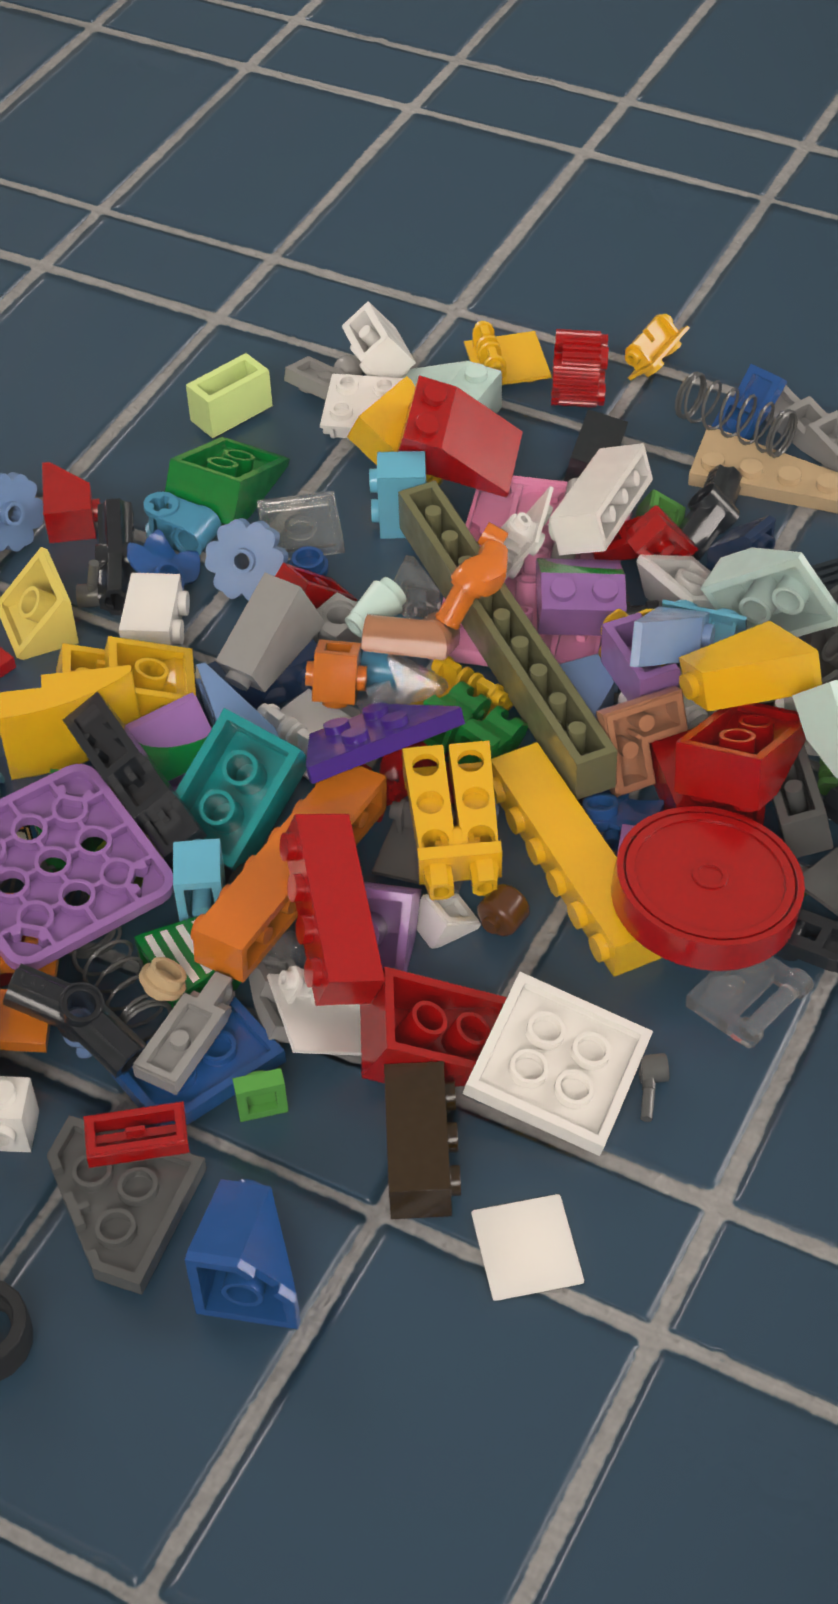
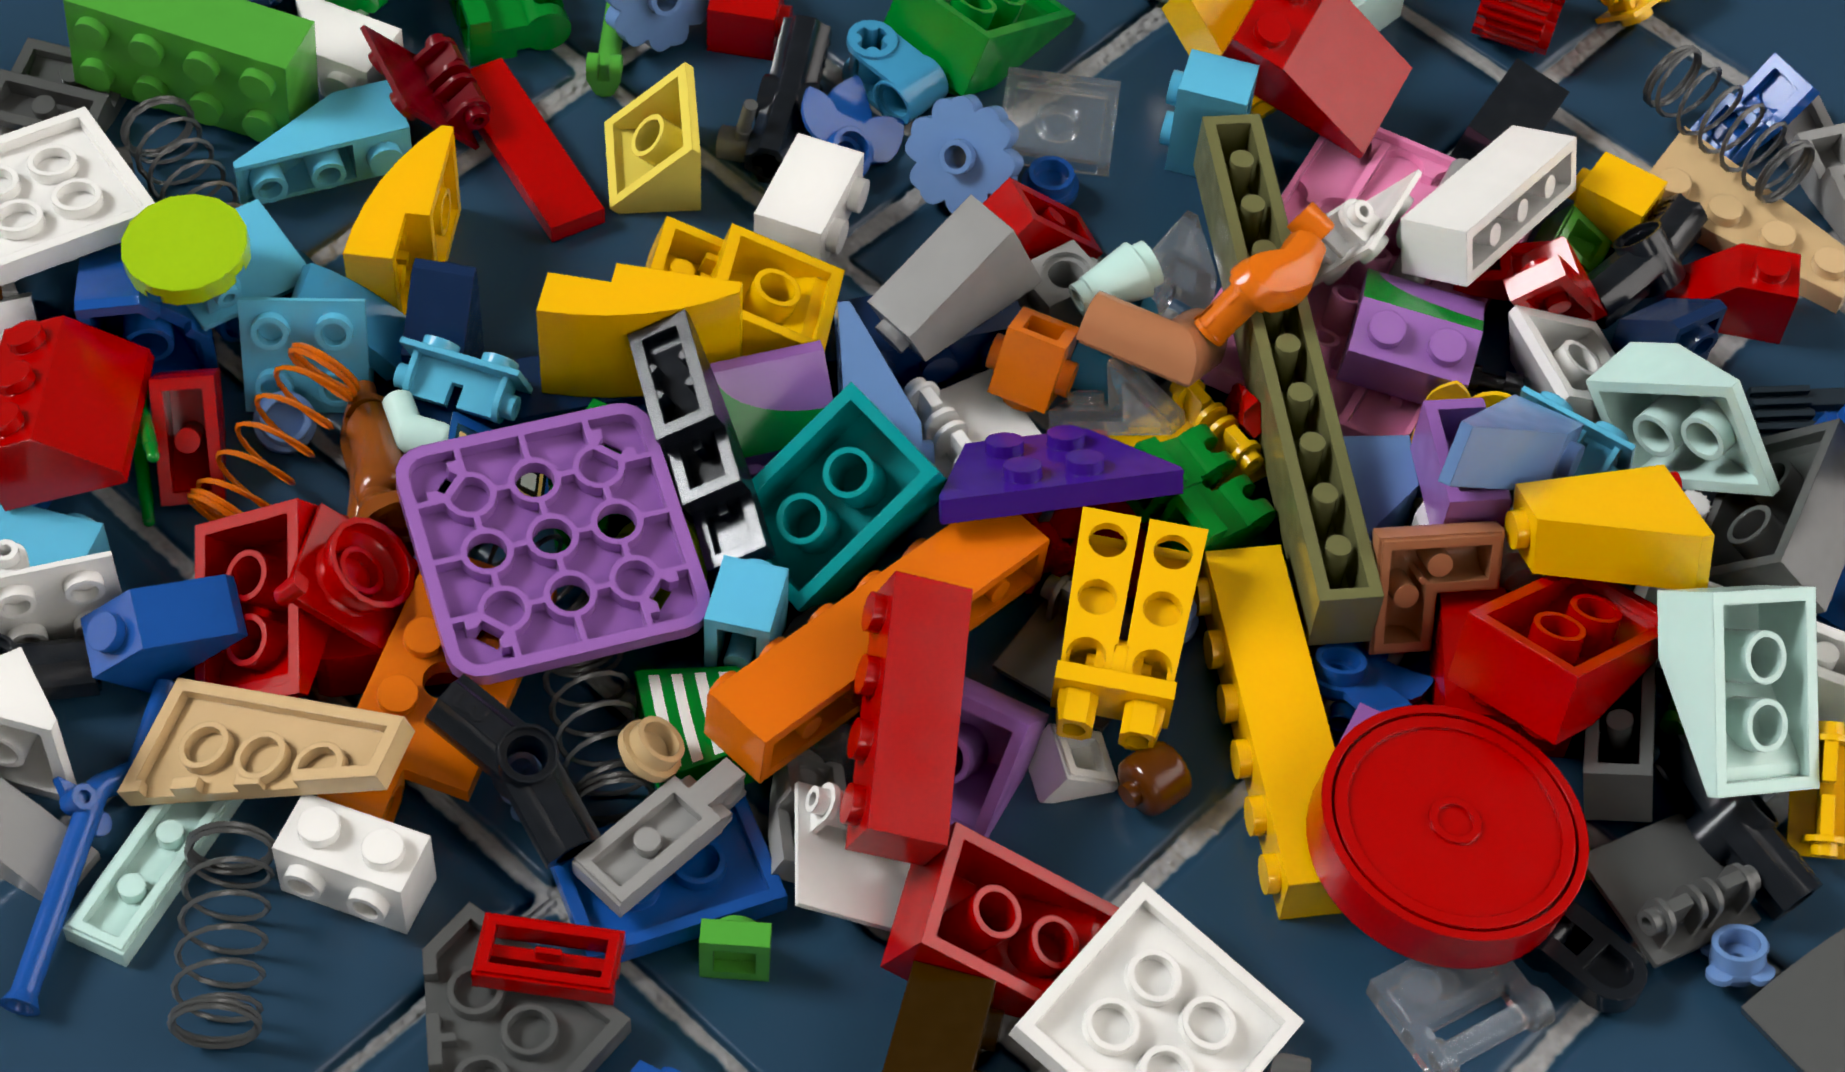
camera: 10 degrees right, 5 degrees up
none -> red piece [1225,382,1261,438]
none -> yellow brick [1568,151,1668,248]
none -> red slope [1664,243,1801,344]

